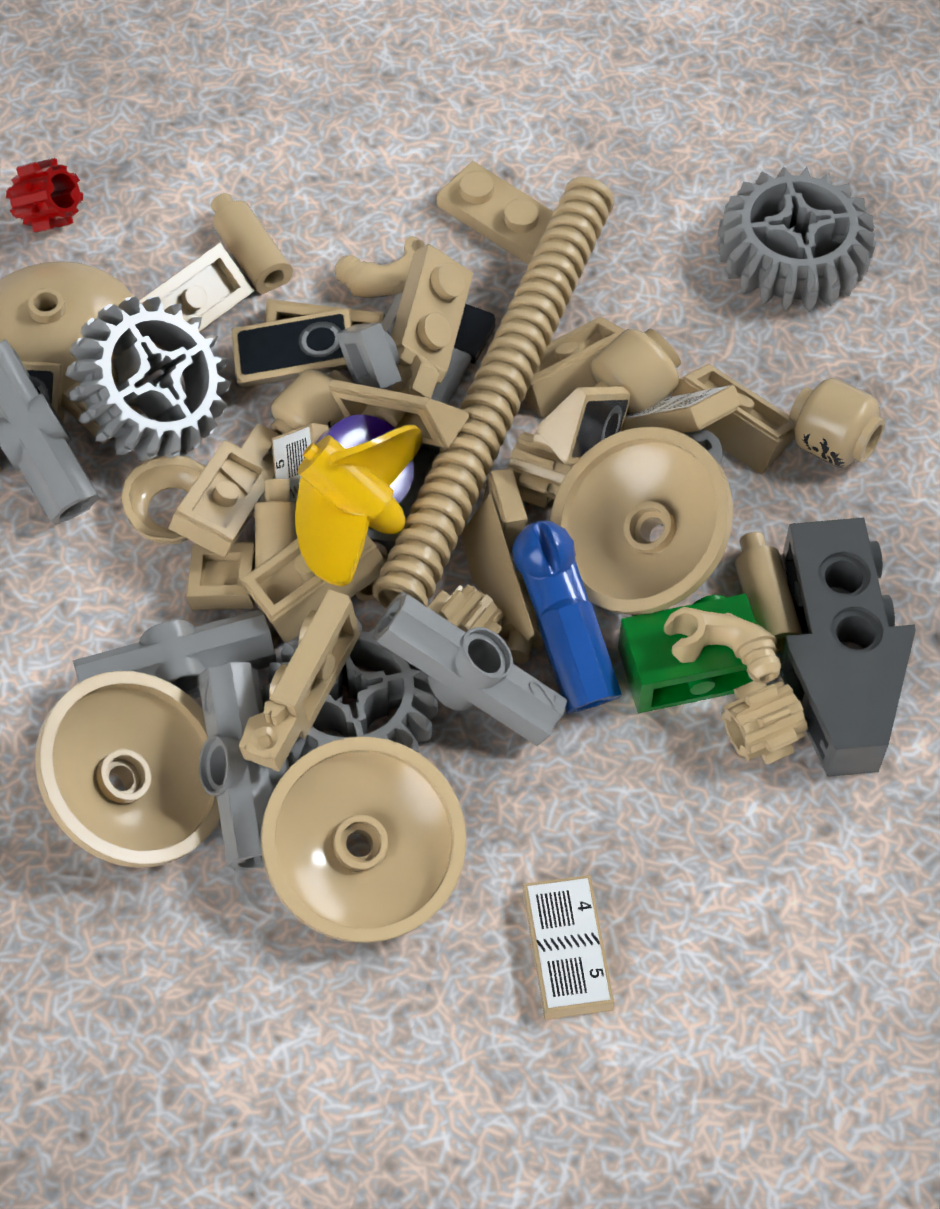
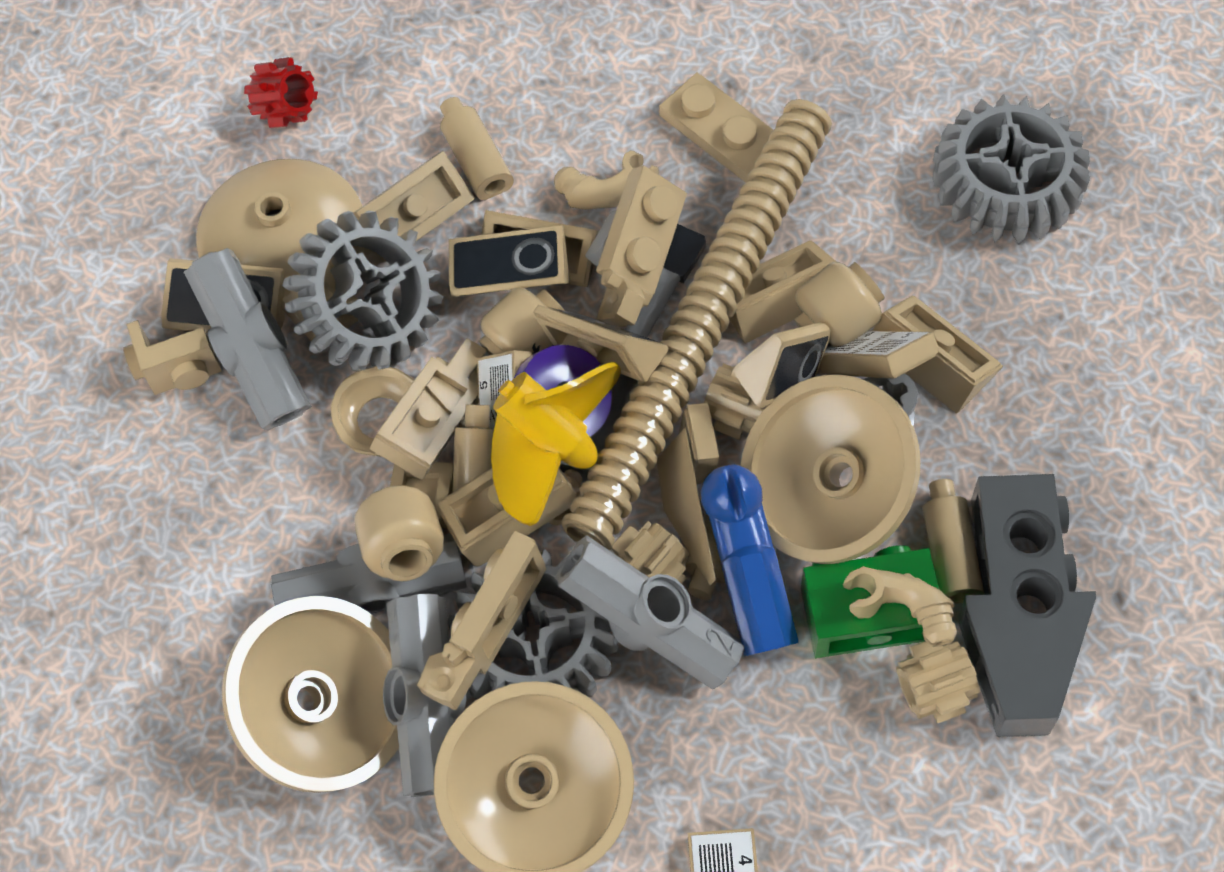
camera: 10 degrees right, 5 degrees up
light grey plate [335,322,402,389] -> none
tan head [789,378,886,468] -> none
none -> tan head [355,485,444,581]

